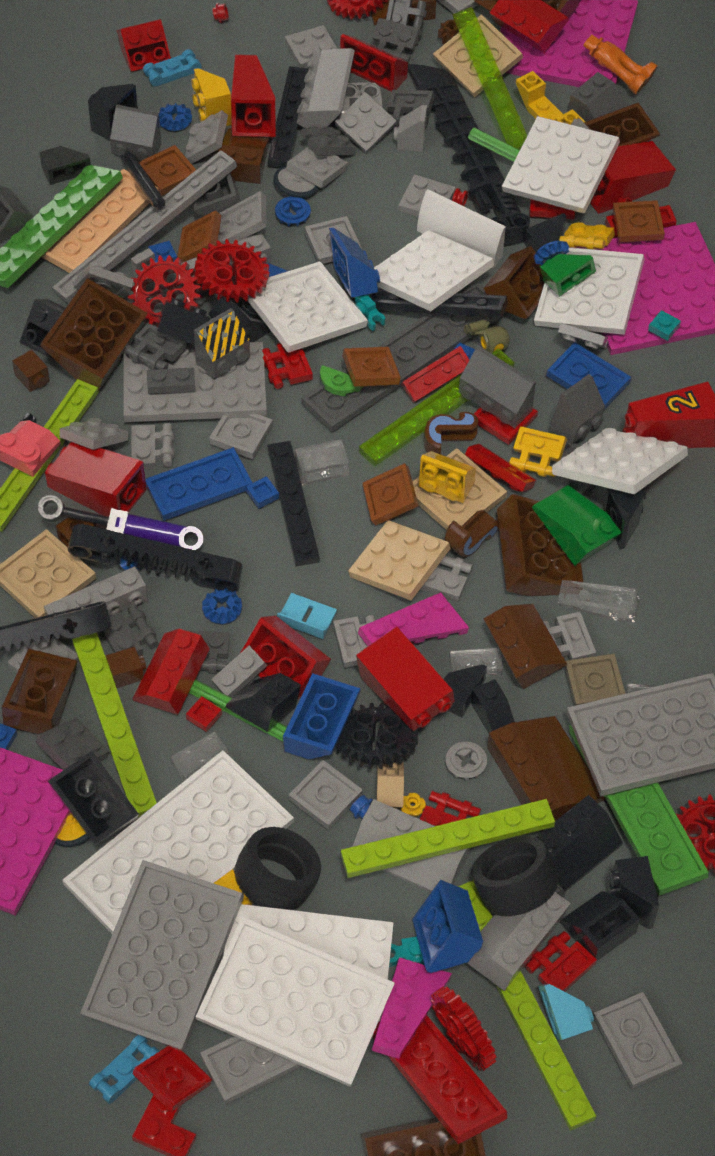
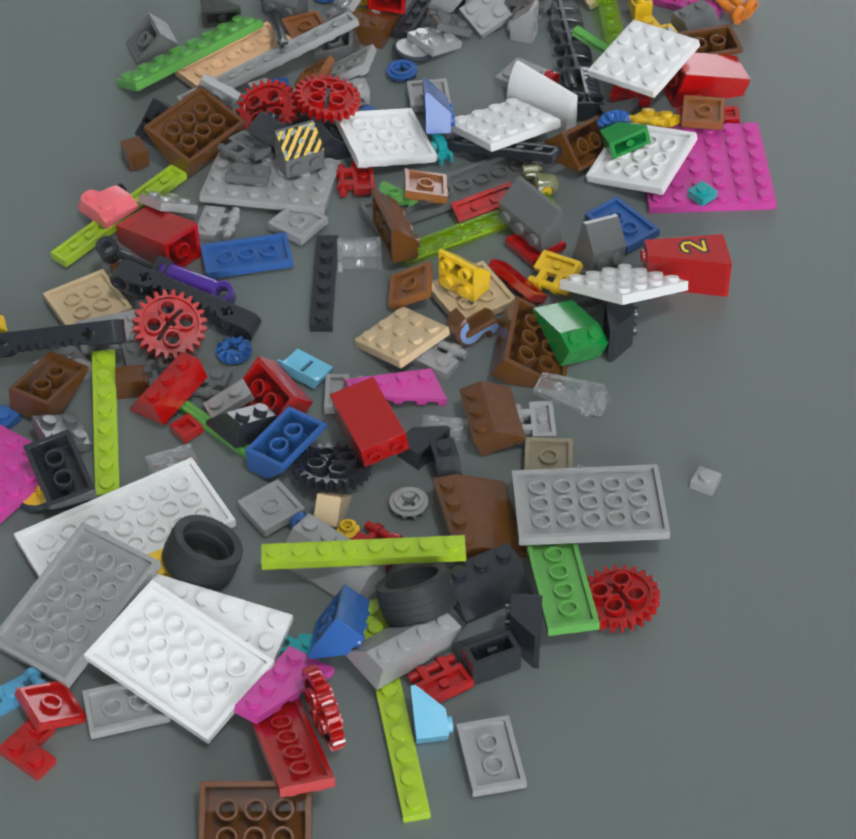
camera: 15 degrees right, 10 degrees down
blue plate [246,476,279,509] -> none
reddish brown animal [424,412,478,455] -> none
light grey plate [558,323,608,349] -> none
none -> red gear [132,289,207,362]
none -> reddish brown slope [371,189,420,263]

